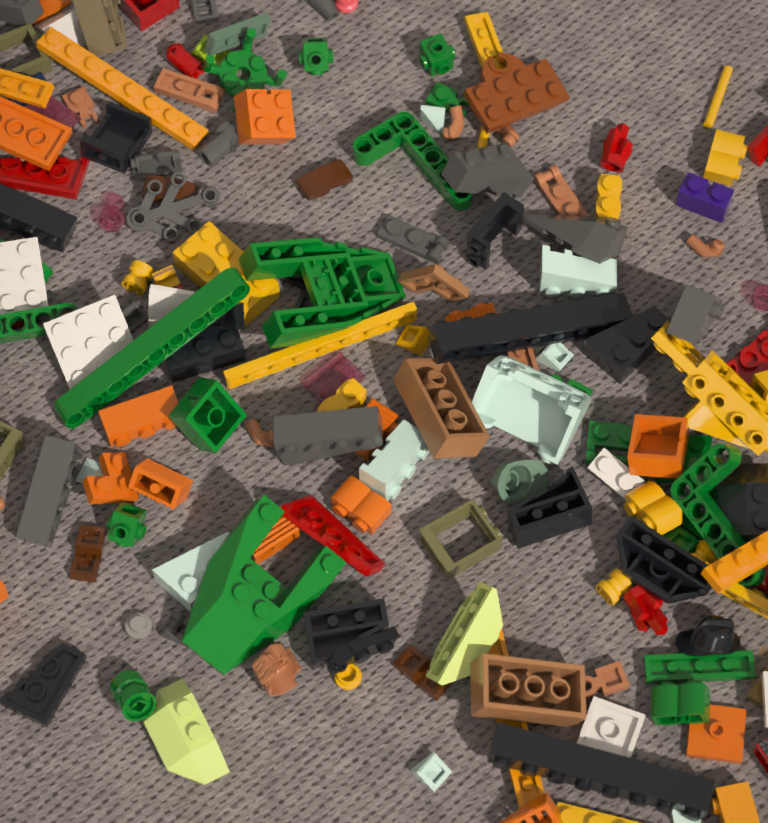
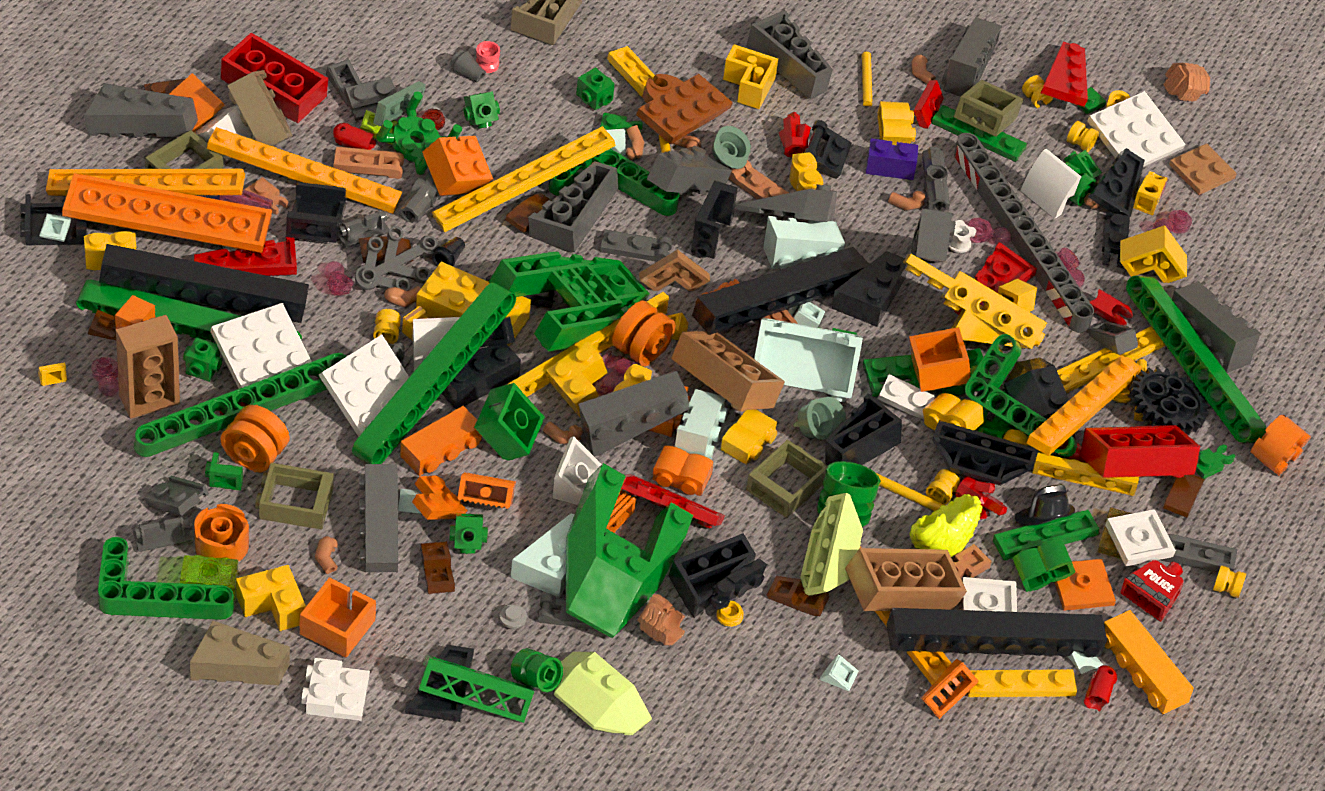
camera: 25 degrees left, 15 degrees down
none -> dark grey plate [344,77,396,121]
none -> nougat arm [384,286,421,307]
none -> green fence [418,654,534,723]
none -> clear red plate [421,108,445,130]
none -> yellow tile [432,126,616,232]
none -> black cone [432,237,465,266]
none -> dark grey wedge [528,161,618,252]
none -> yellow brick [546,341,607,418]
none -> white slope [553,436,601,505]
none -> orange wheel [612,300,676,367]
none -> sand green piece [712,126,751,169]
none -> yellow brick [721,409,778,465]
none -> yellow brick [723,44,778,109]
none -> dark grey wedge [746,10,833,99]
none -> black plate [803,120,852,179]
none -> green wheel [817,461,881,527]
none -> yellow bar [876,473,945,511]
none -> neon yellow hair [910,494,982,557]
none -> dark grey piece [922,147,950,212]
none -> white brick [949,220,976,253]

